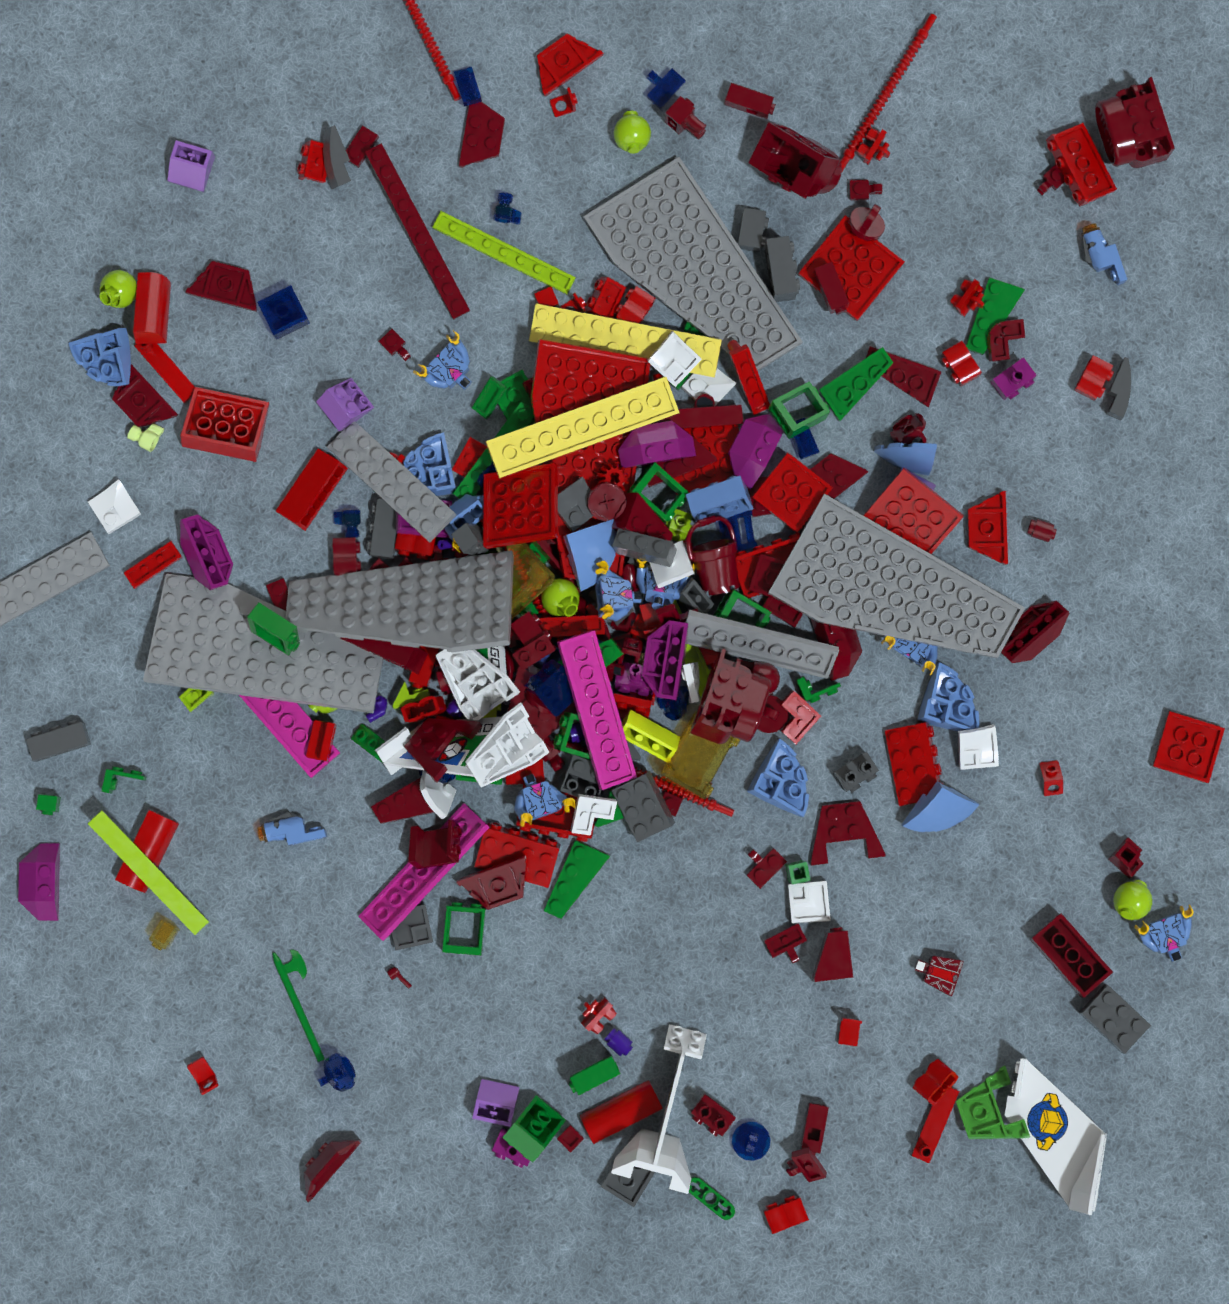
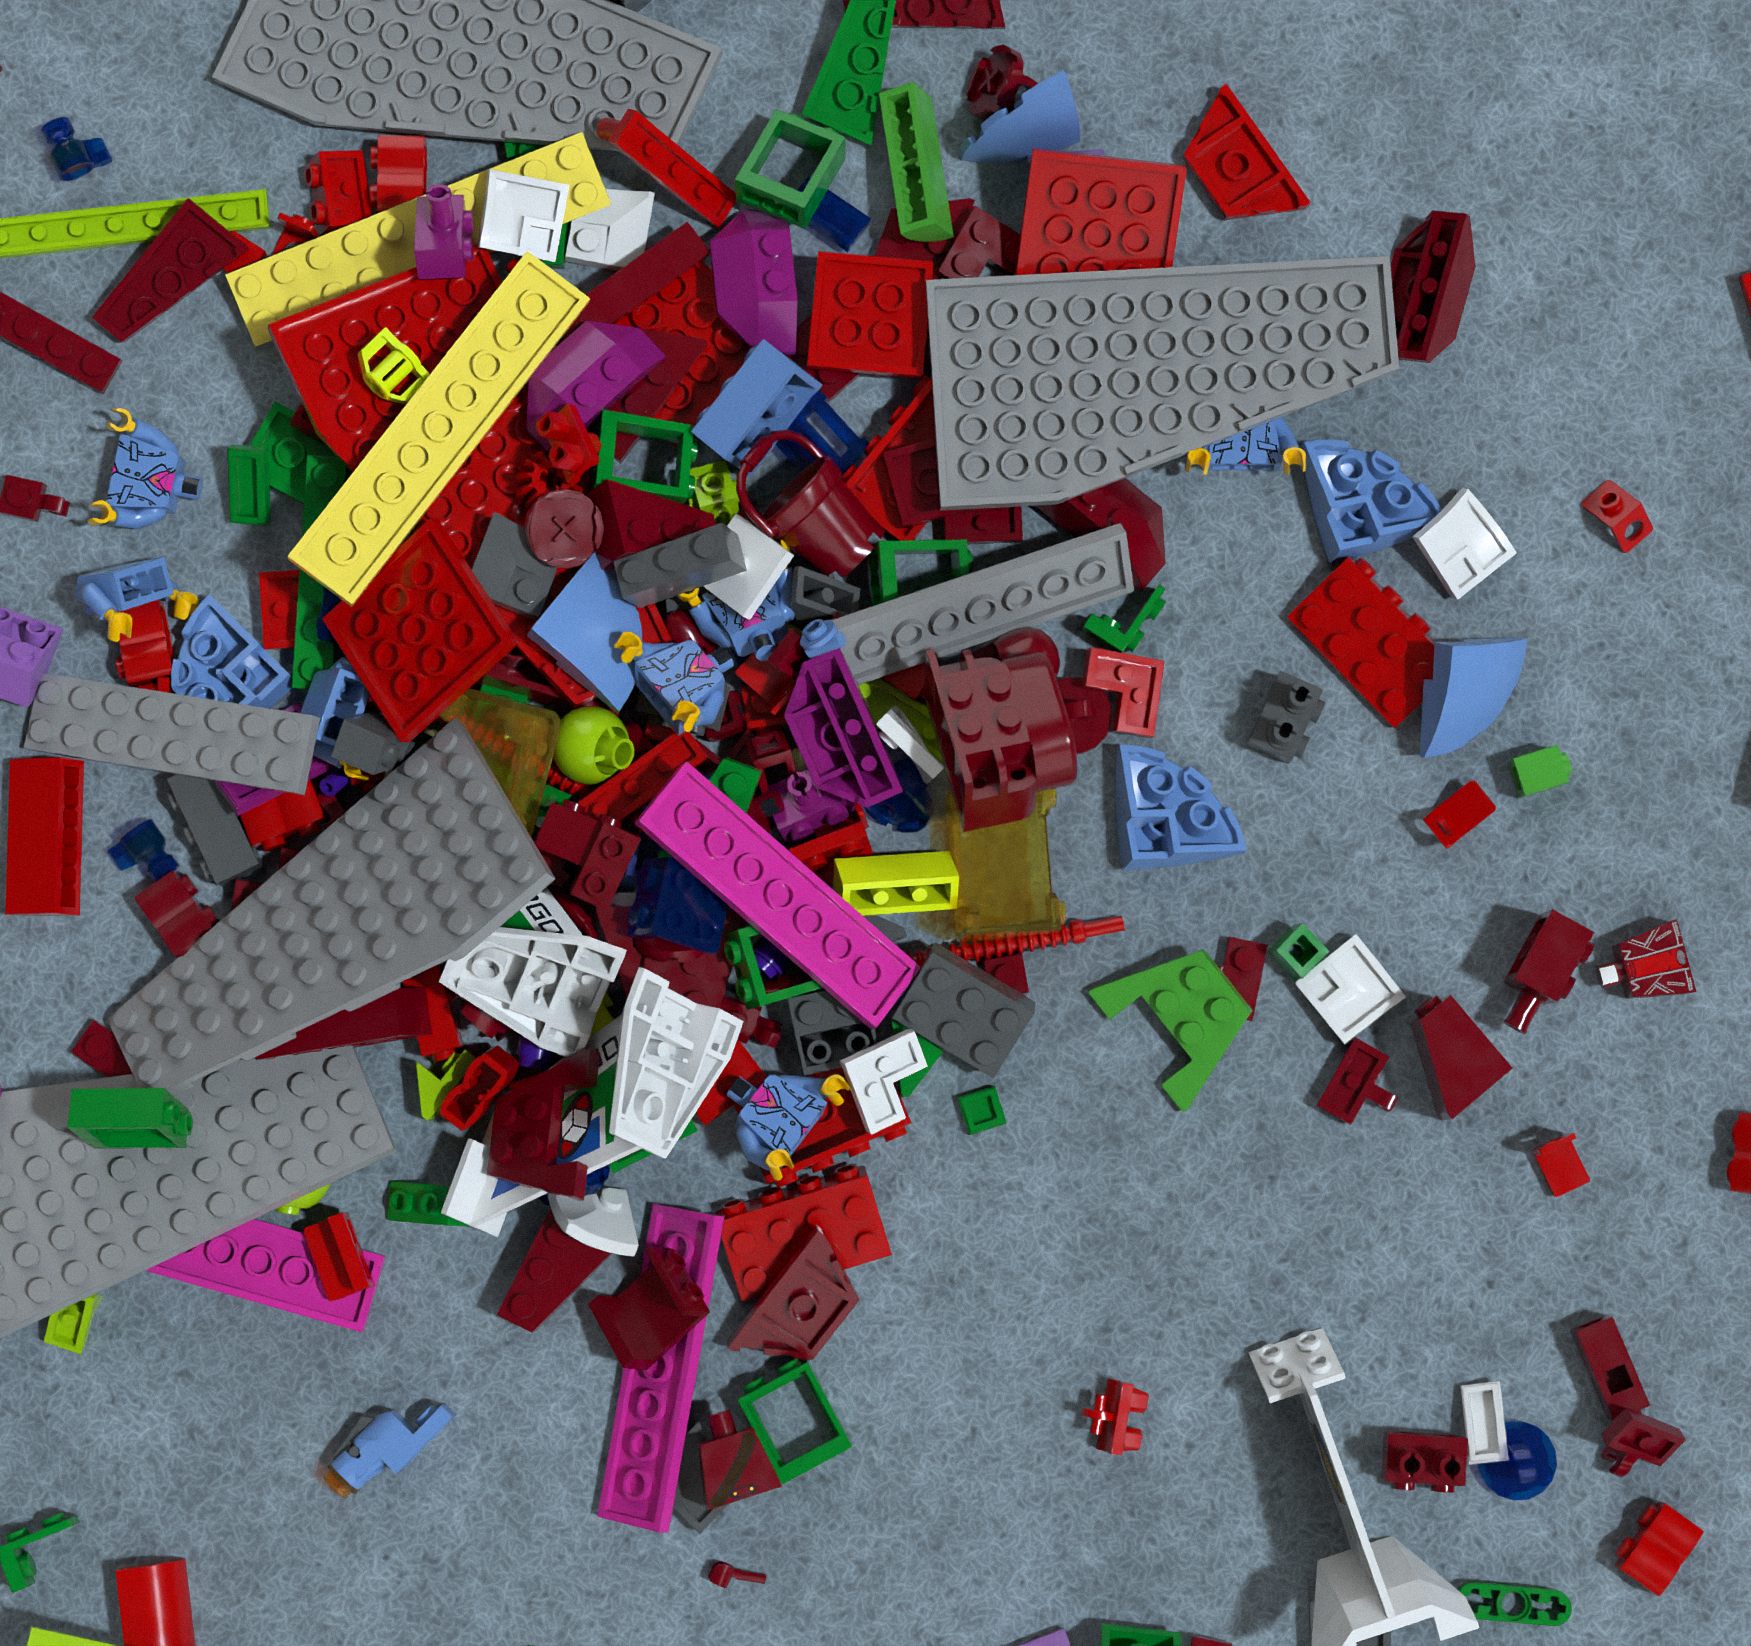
camera: 30 degrees left, 0 degrees up
dark purple arm [366,696,388,723] -> none
green wing [544,841,610,919] -> none
green window [568,1055,621,1095] -> none
red brick [580,1080,663,1144] -> none
dark purple brick [604,1028,633,1056] -> none
black tile [693,394,715,408] -> none
dark red wing [810,801,886,866] -> none
dark red brick [1027,519,1057,542] -> none
none -> medium blue torso [75,557,199,642]
none -> dark red wing [92,198,251,343]
none -> red brick [113,599,175,688]
none -> neon yellow piece [358,327,430,405]
none -> magenta brick [414,184,474,279]
none -> red hips [535,403,602,485]
none -> dark red torso [697,1409,782,1510]
none -> medium blue plate [800,619,846,658]
none -> bright green brick [879,81,954,242]
none -> dark red plate [935,206,1020,279]
none -> green tile [958,1086,1007,1135]
none -> bright green wing [1088,949,1253,1112]
none -> red bracket [1423,780,1496,849]
none -> white tile [1460,1381,1509,1465]
none -> dark red brick [1503,909,1595,1034]
none -> bright green brick [1507,745,1572,799]

